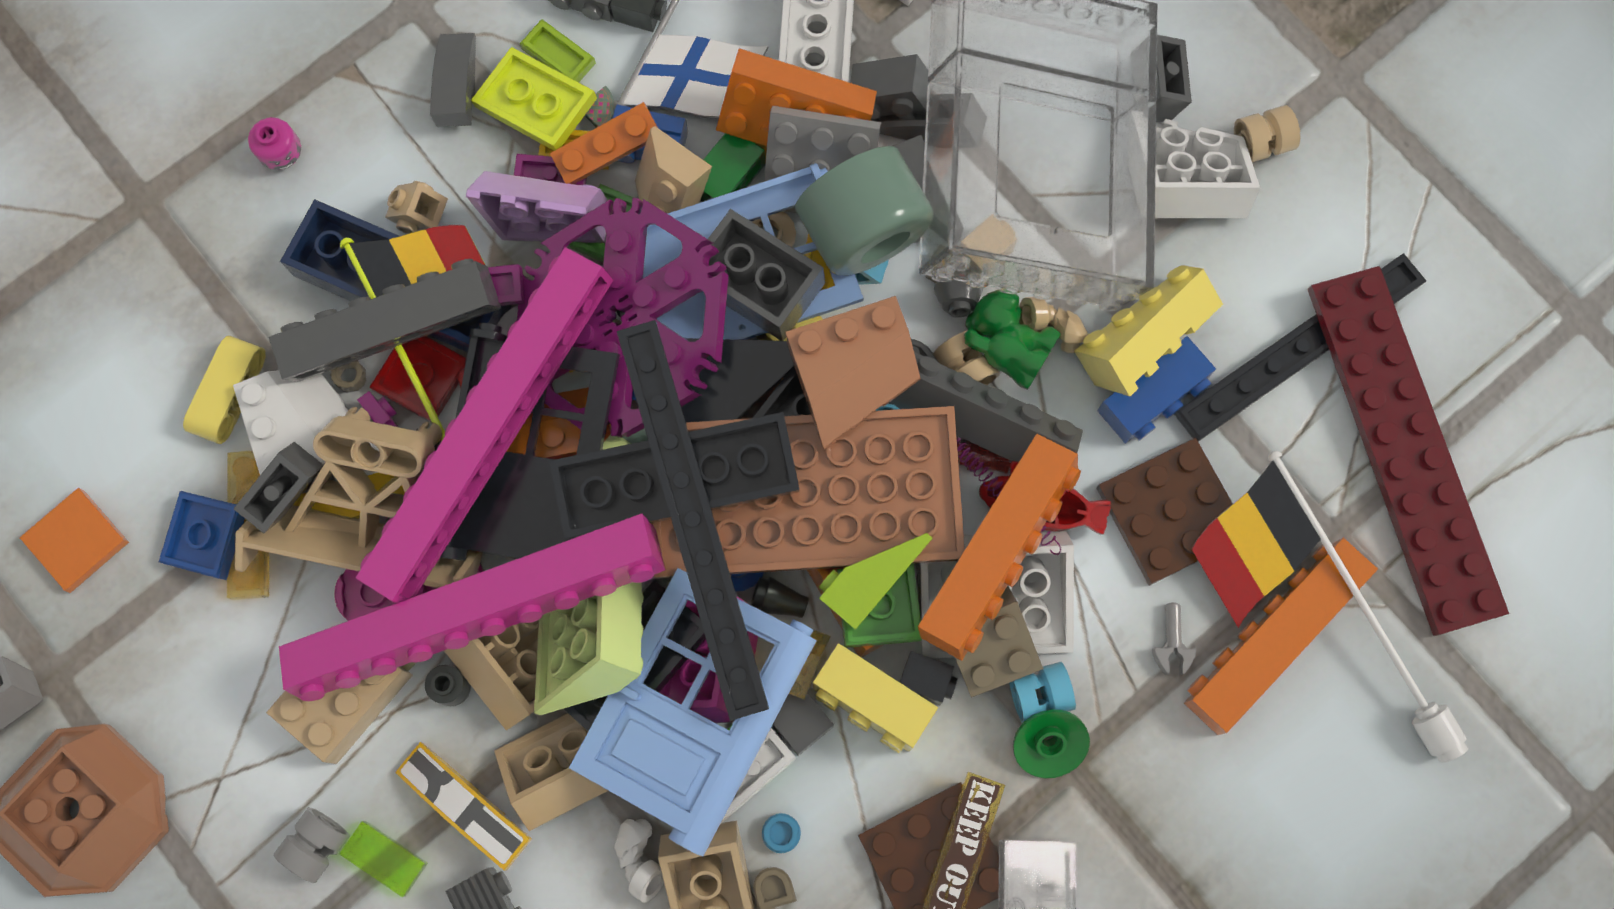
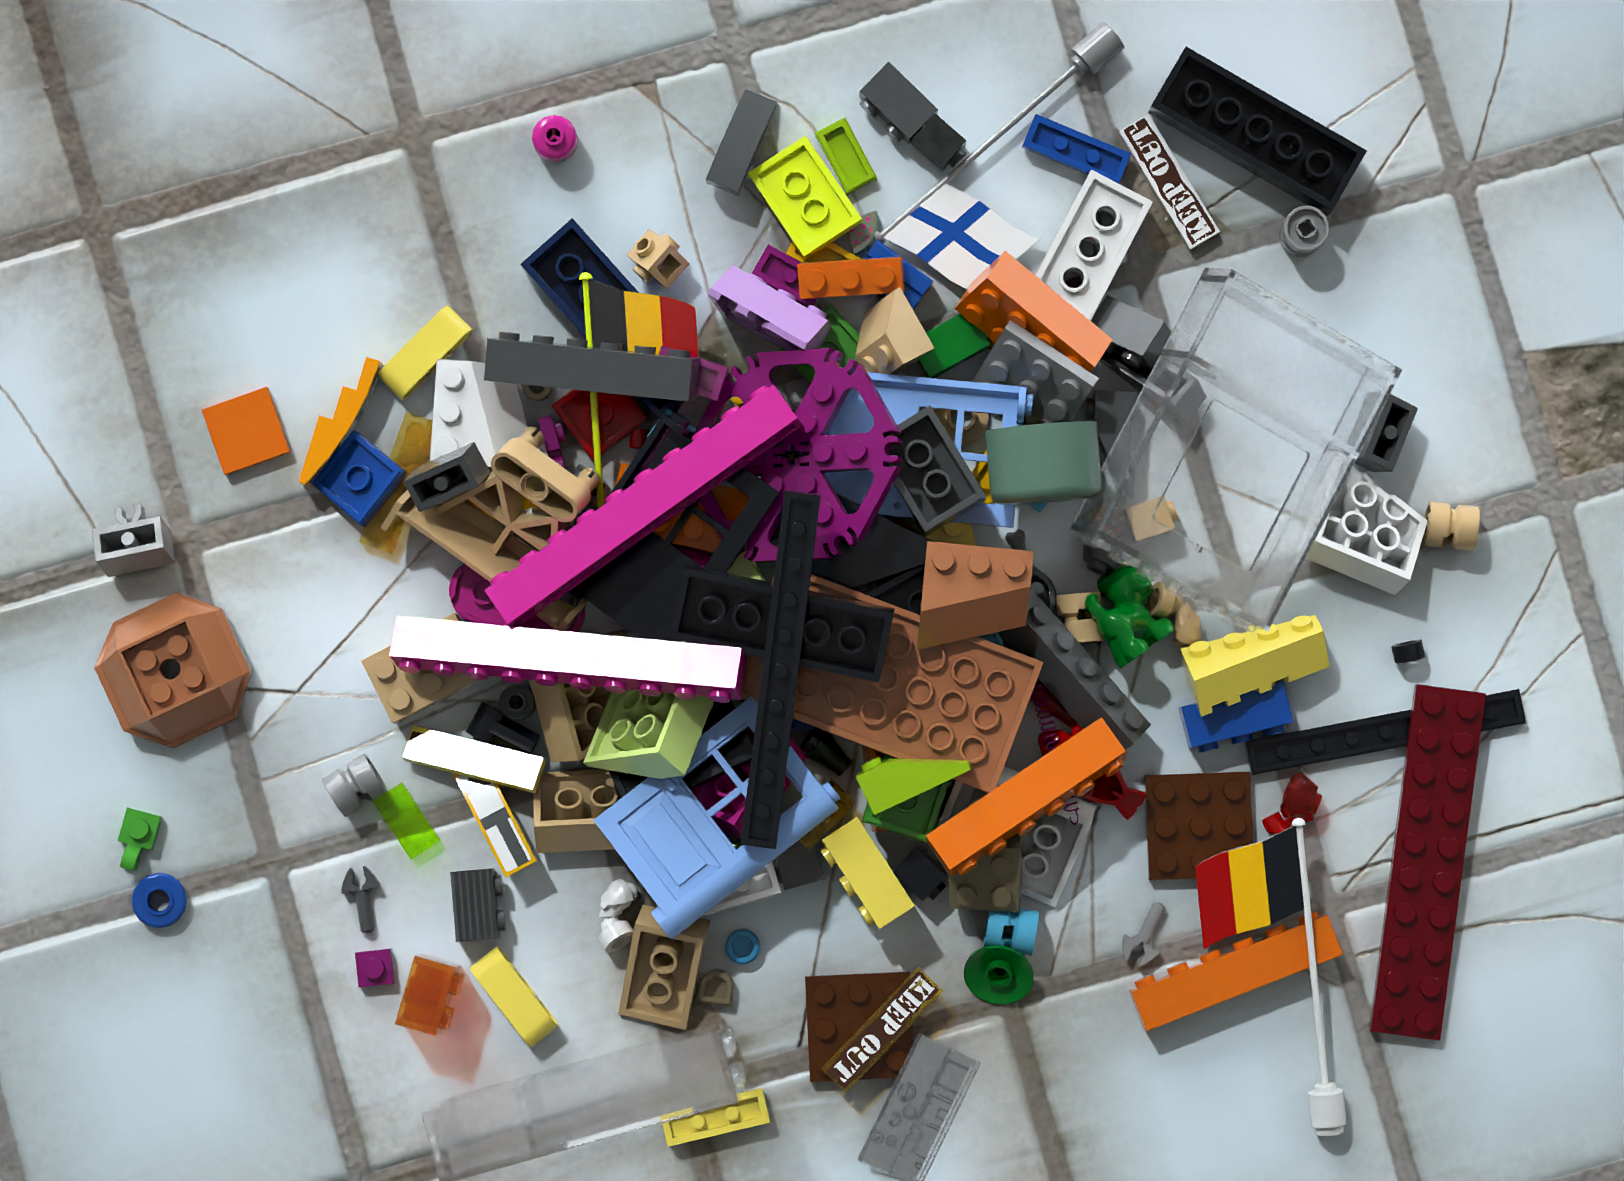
camera: 25 degrees right, 10 degrees up
none -> light orange slope [299,357,383,487]
none -> tile [402,725,546,793]
none -> black piece [465,701,541,754]
none -> red hand [1262,811,1314,835]
none -> clear red cone [1279,772,1322,818]
none -> black axle [1391,639,1425,664]

